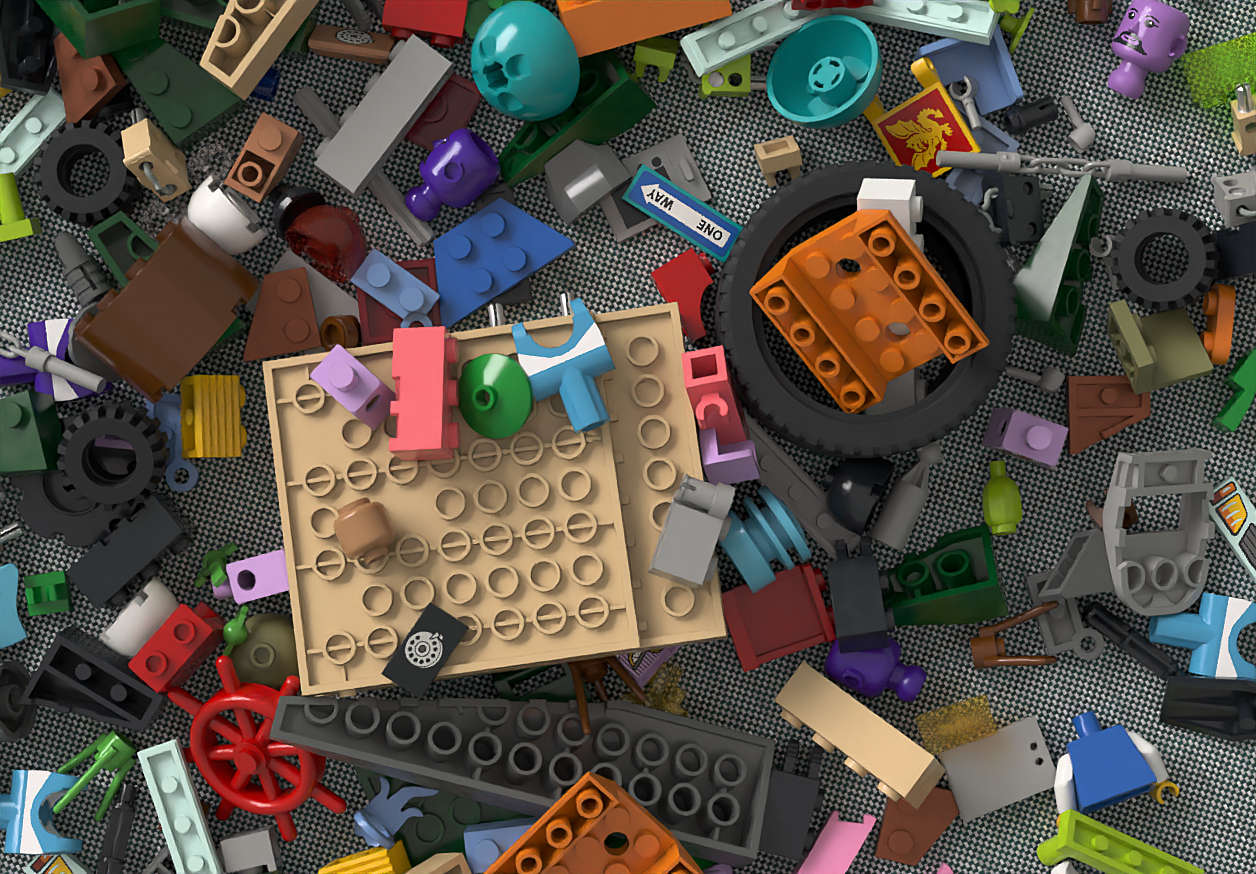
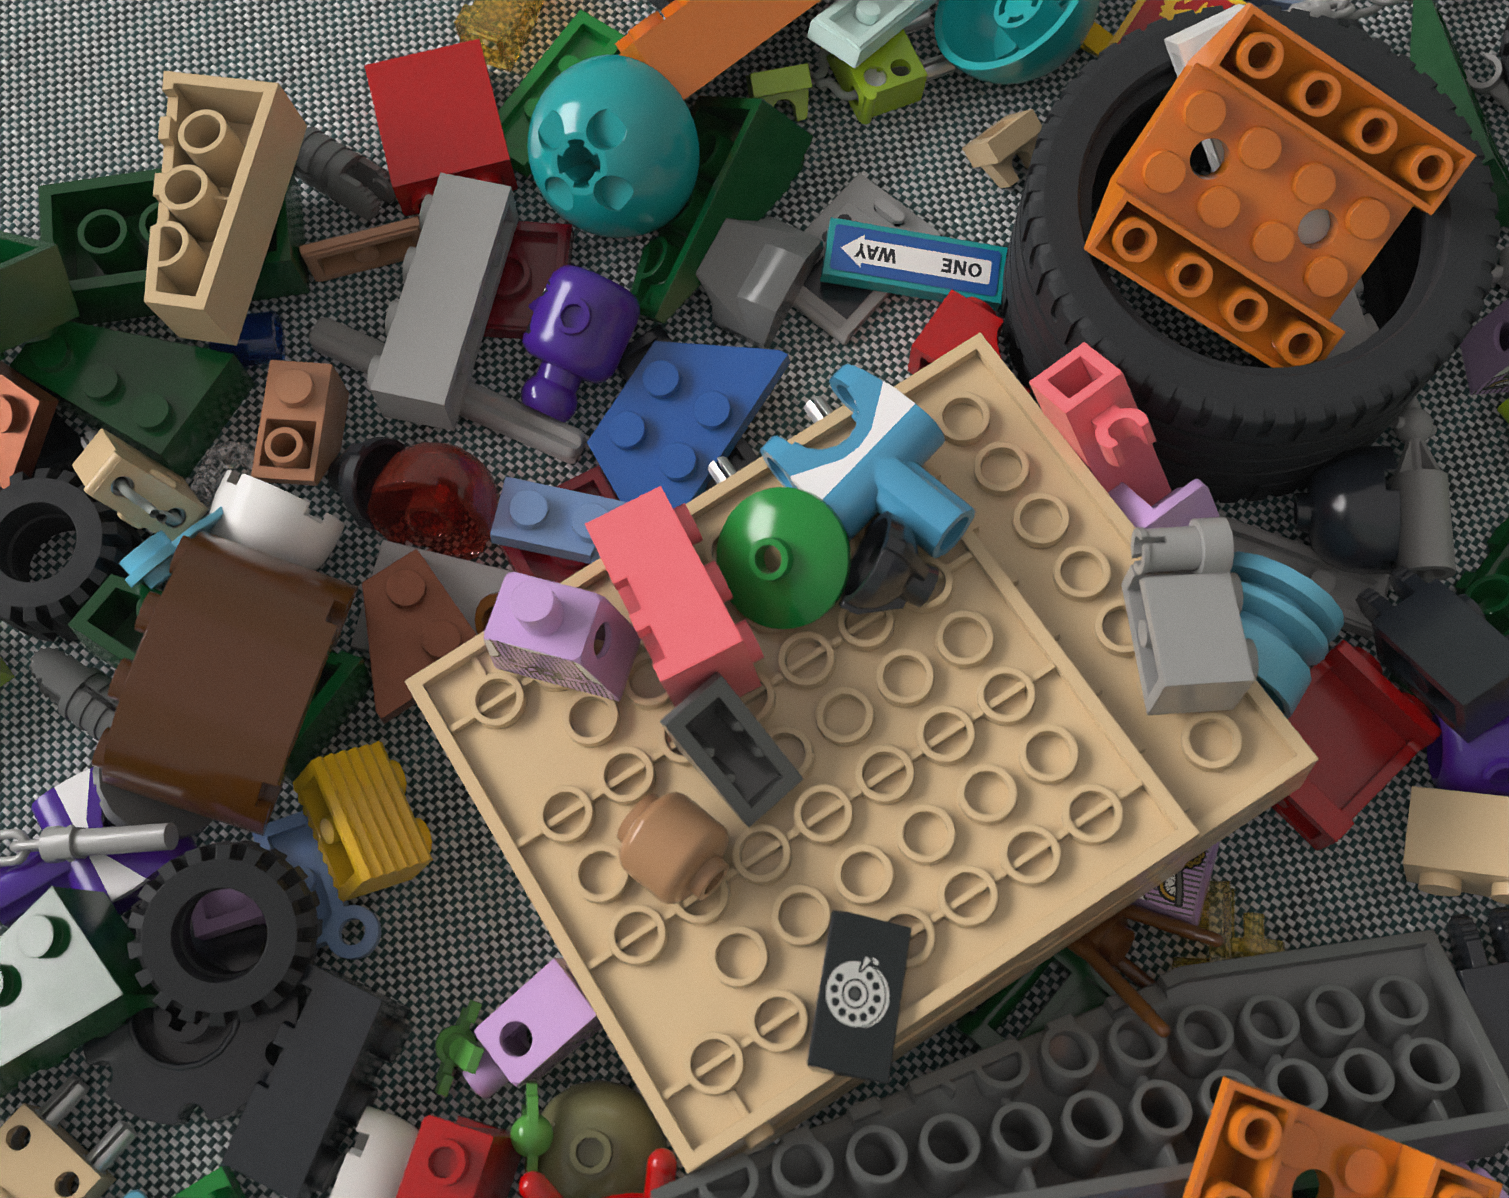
camera: 15 degrees left, 15 degrees down
none -> medium azure plate [119,506,223,590]
none -> dark grey slope [660,671,804,827]
none -> black piece [839,511,939,615]

